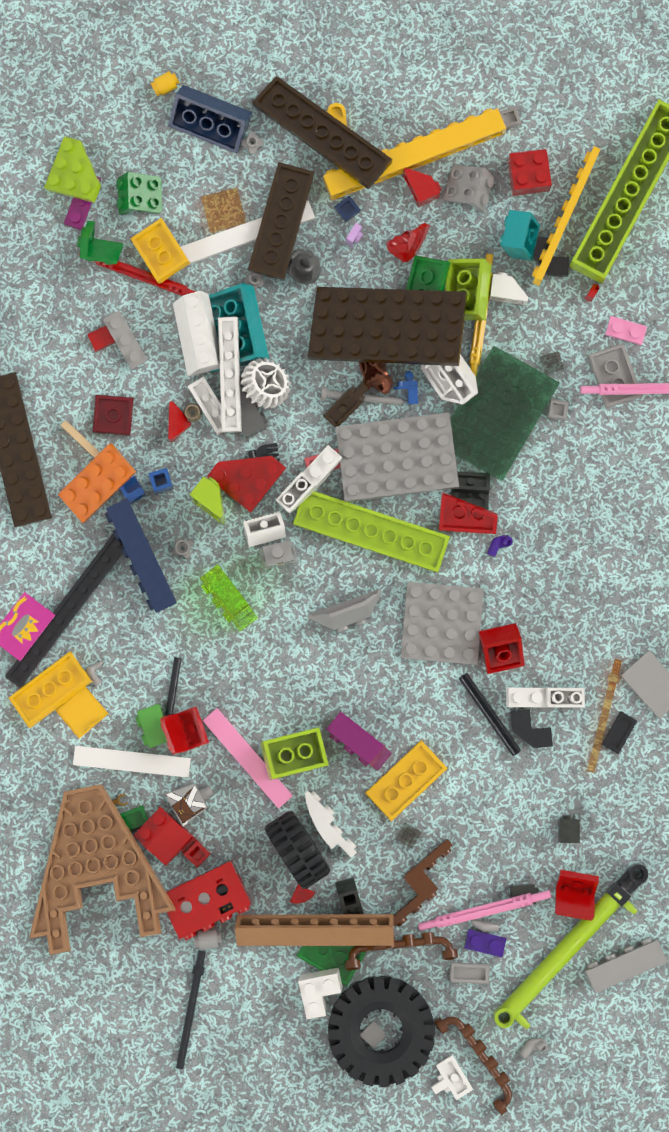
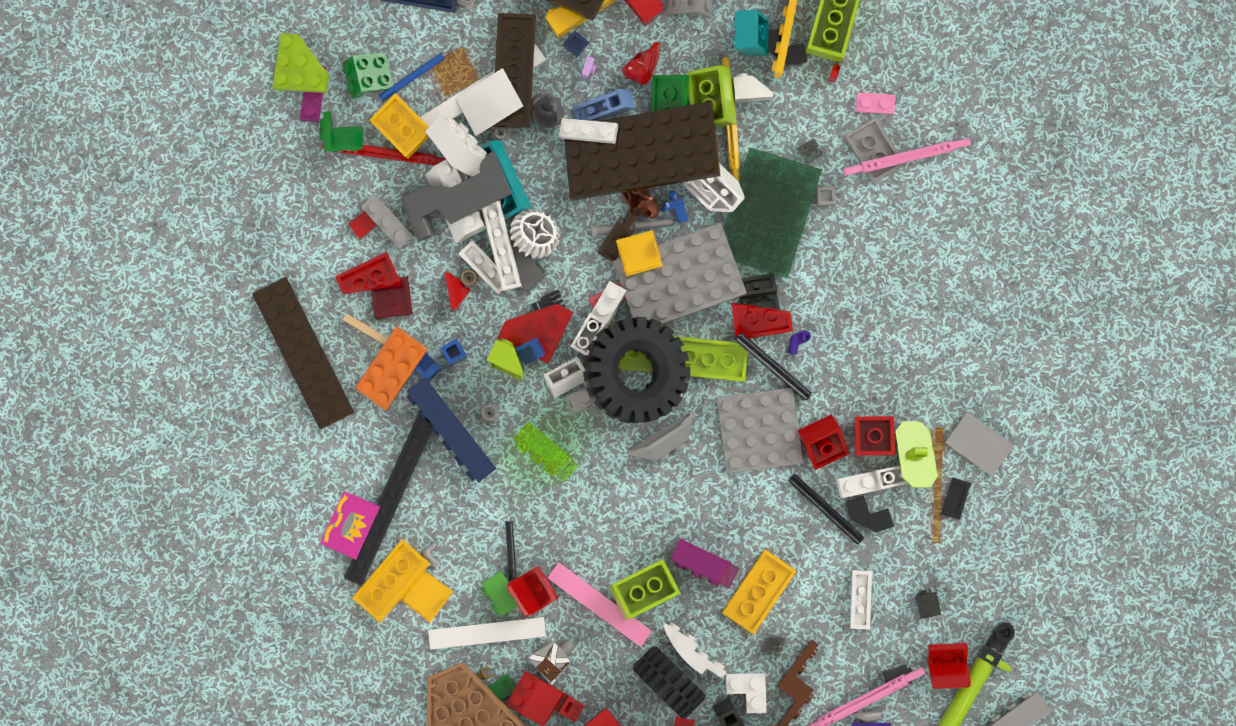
camera: 10 degrees left, 0 degrees up
none -> red wing [335,252,402,295]
none -> blue bar [379,53,445,101]
none -> dark grey door [401,152,512,241]
none -> white brick [425,115,487,177]
none -> white sticker [456,68,523,136]
none -> blue panel [515,337,546,364]
none -> white plate [559,118,618,144]
none -> medium blue slope [572,89,635,121]
none -> black tyre [583,317,690,423]
none -> yellow piece [616,230,663,277]
none -> white brick [725,673,766,713]
none -> black axle [735,333,812,401]
none -> white plate [850,570,872,630]
none -> red brick [853,416,895,457]
none -> shield [895,421,938,488]

